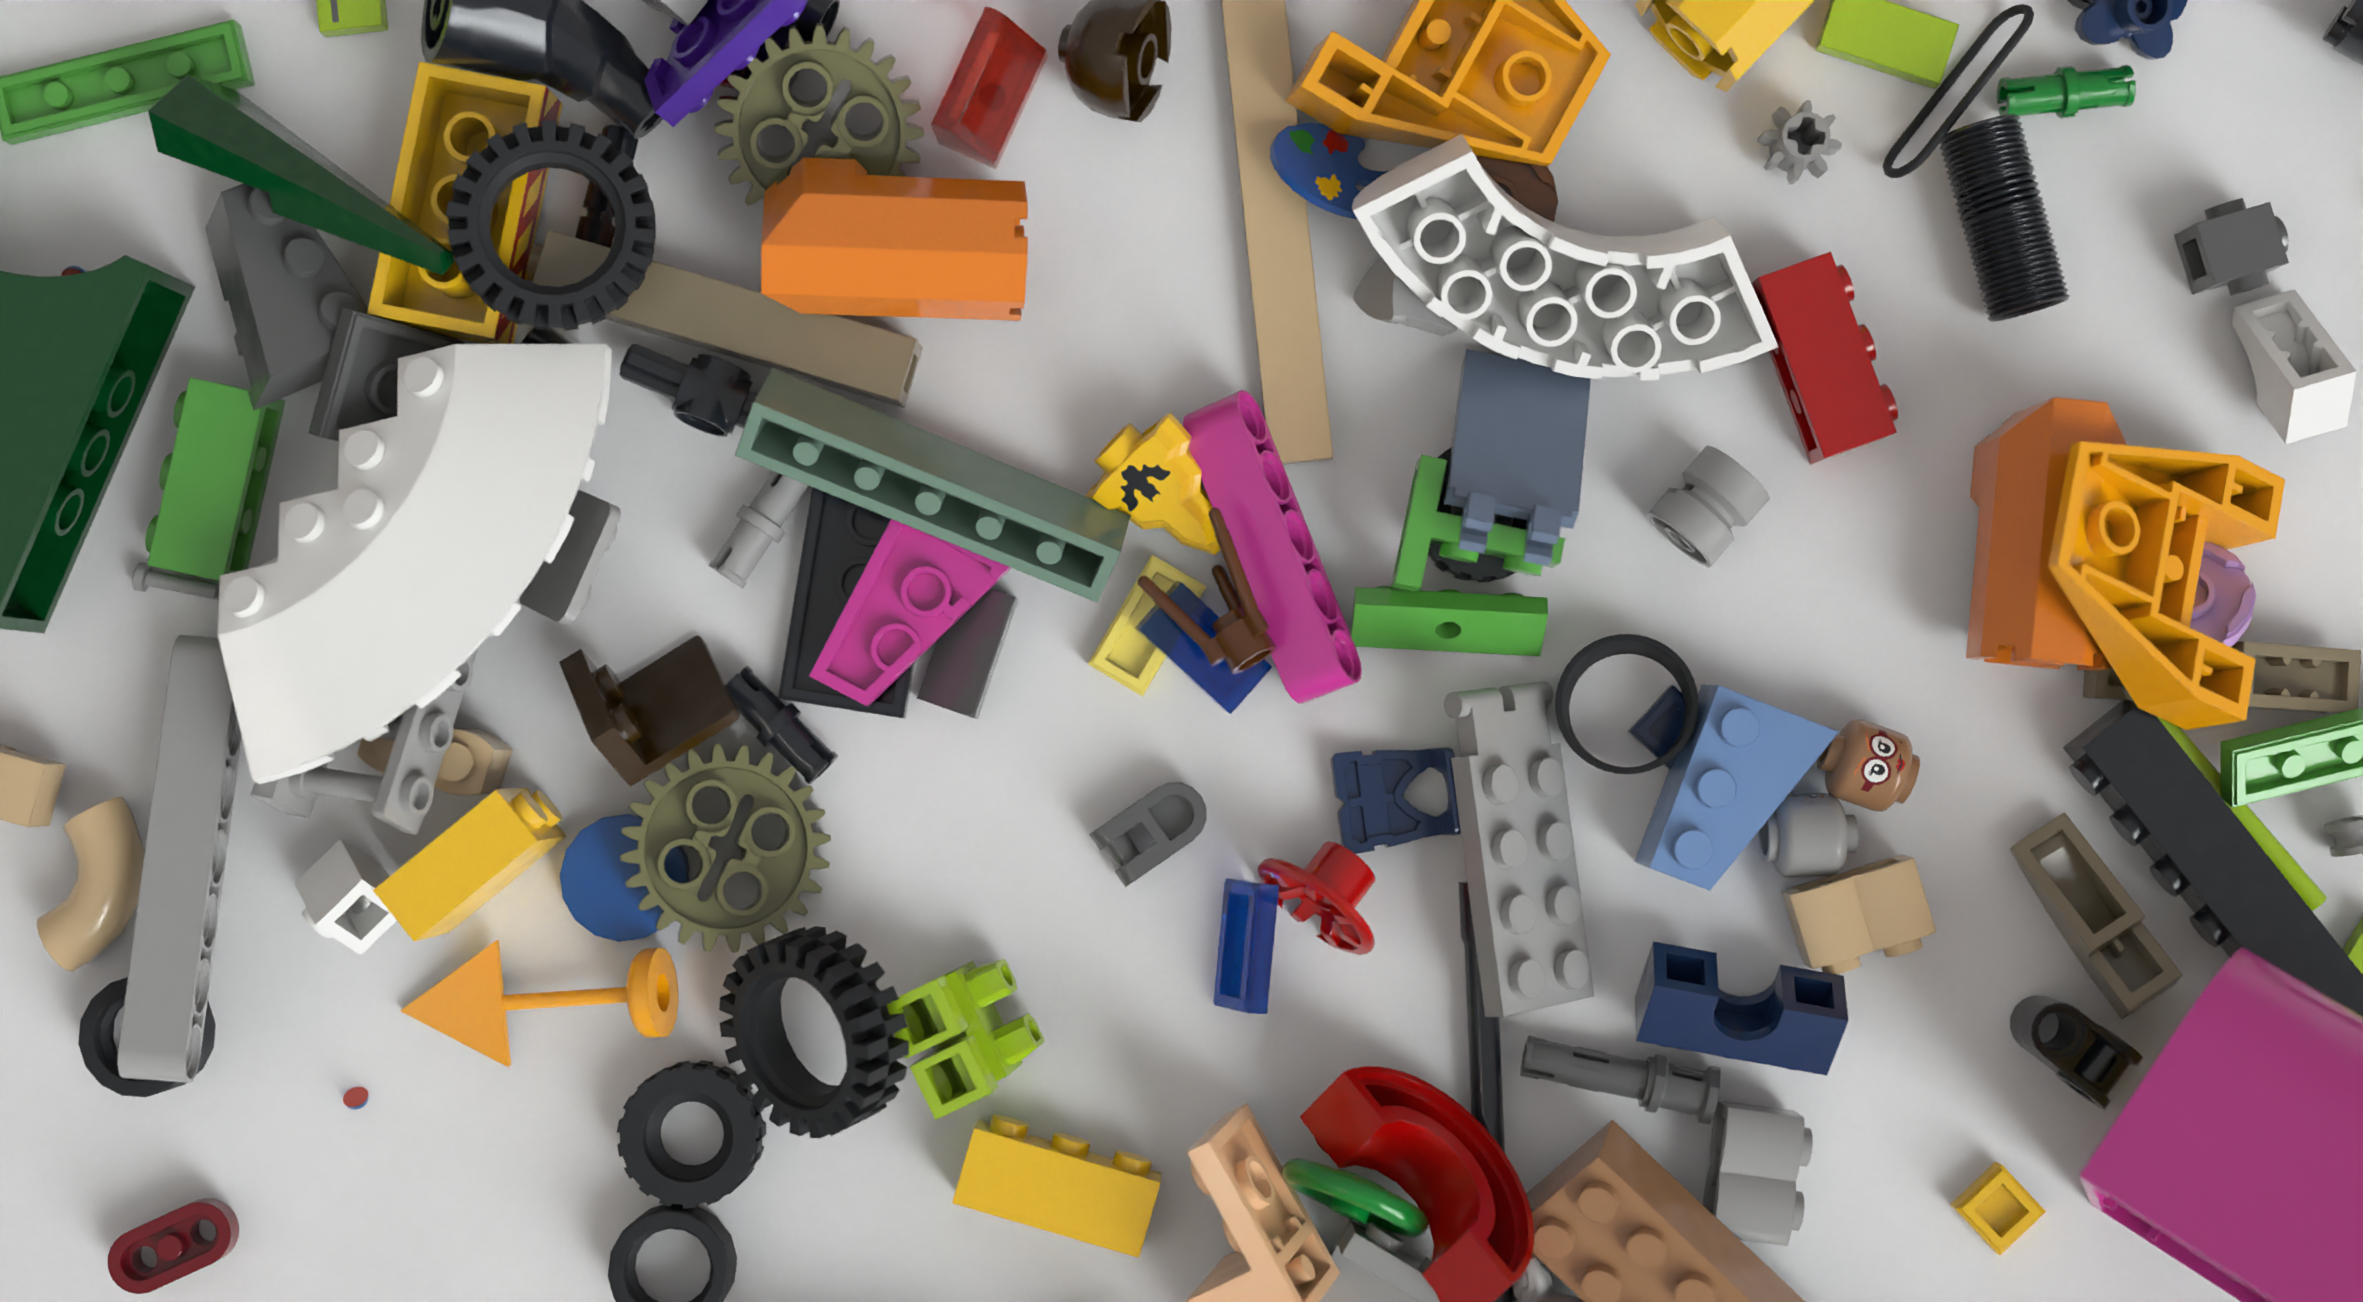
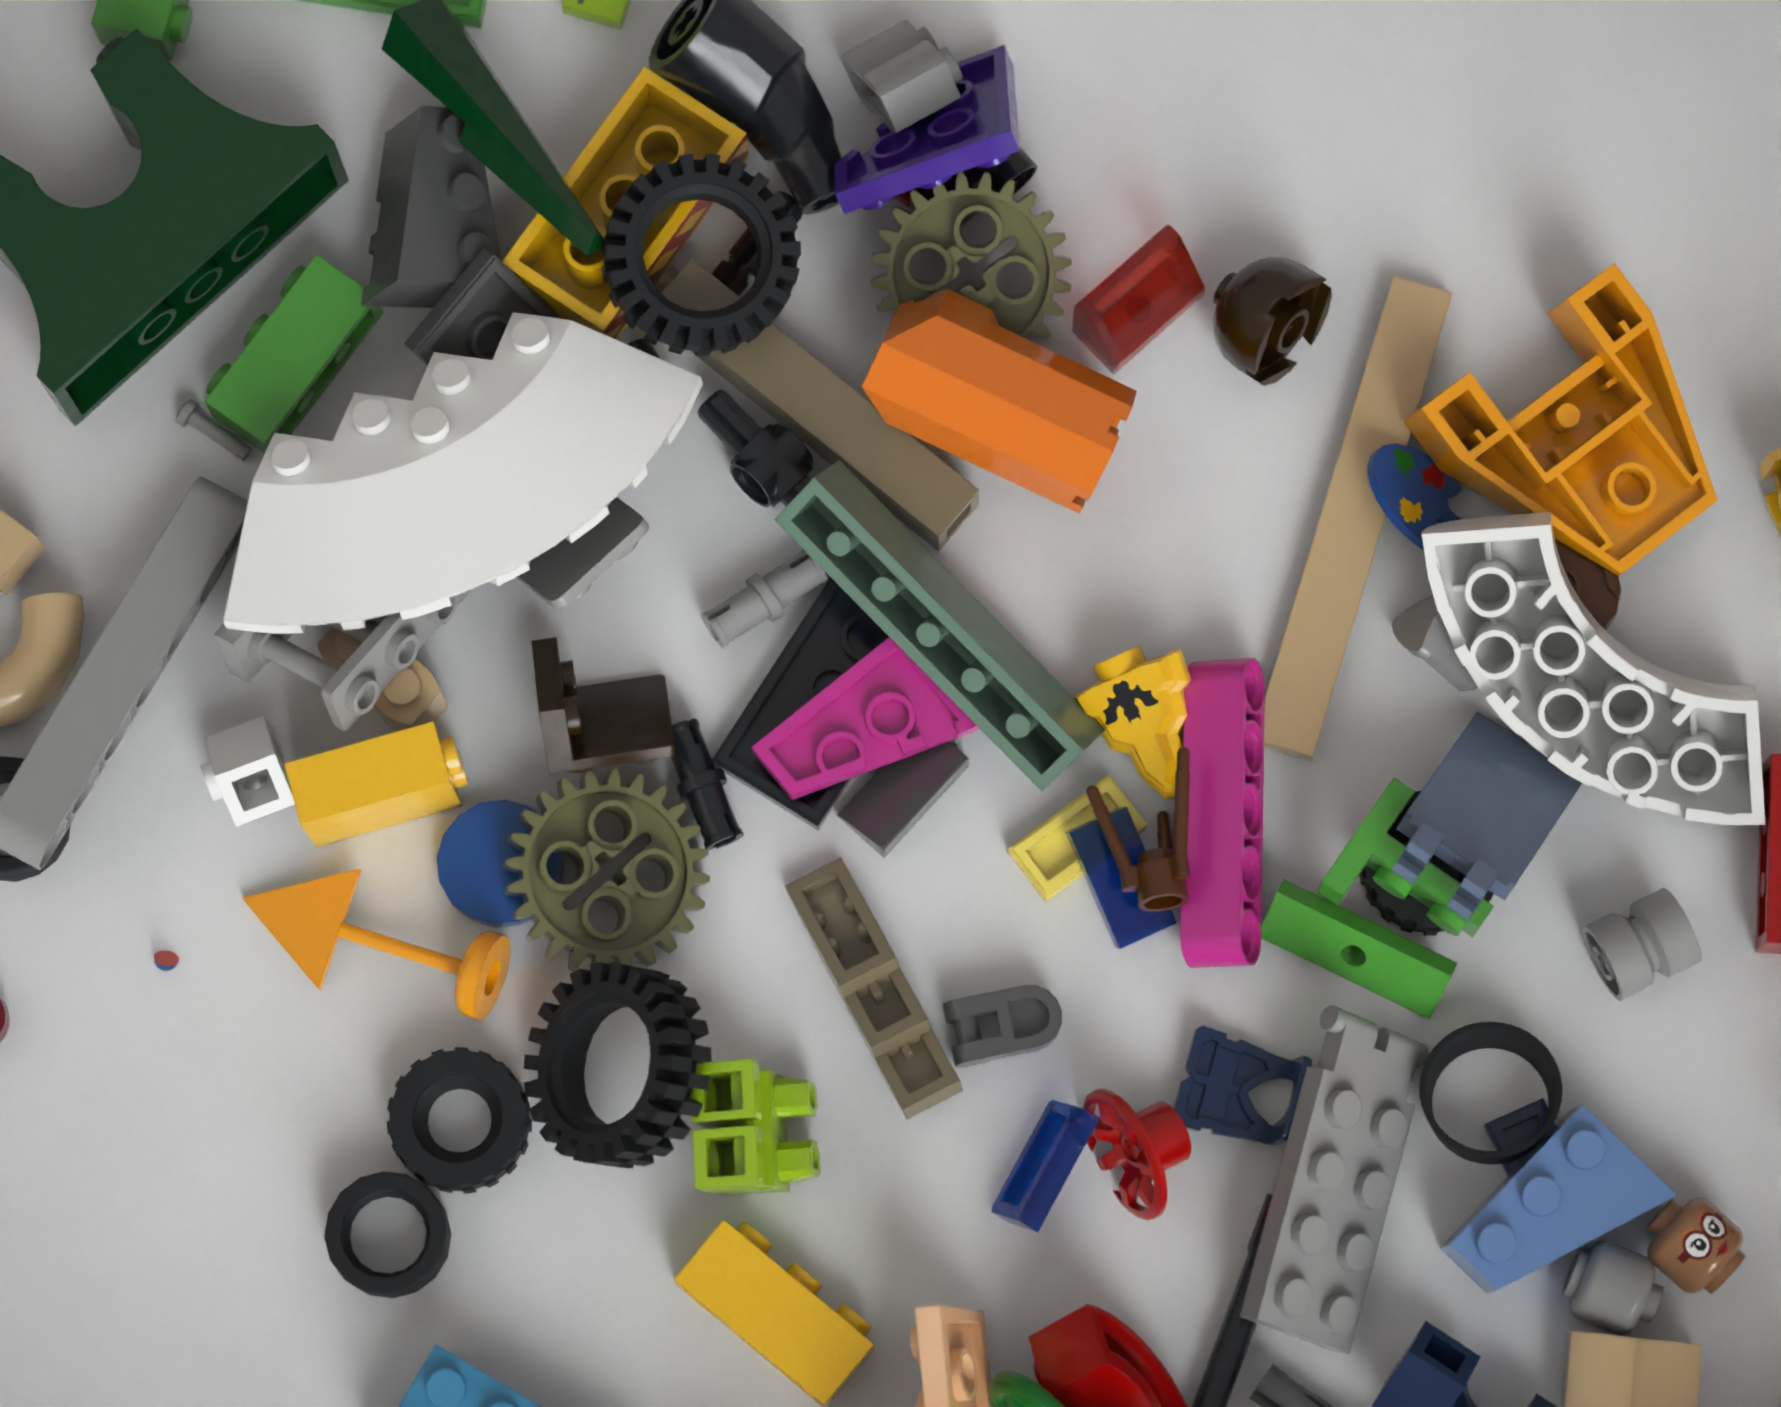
camera: 20 degrees right, 10 degrees down
none -> dark tan slope [785,857,963,1120]

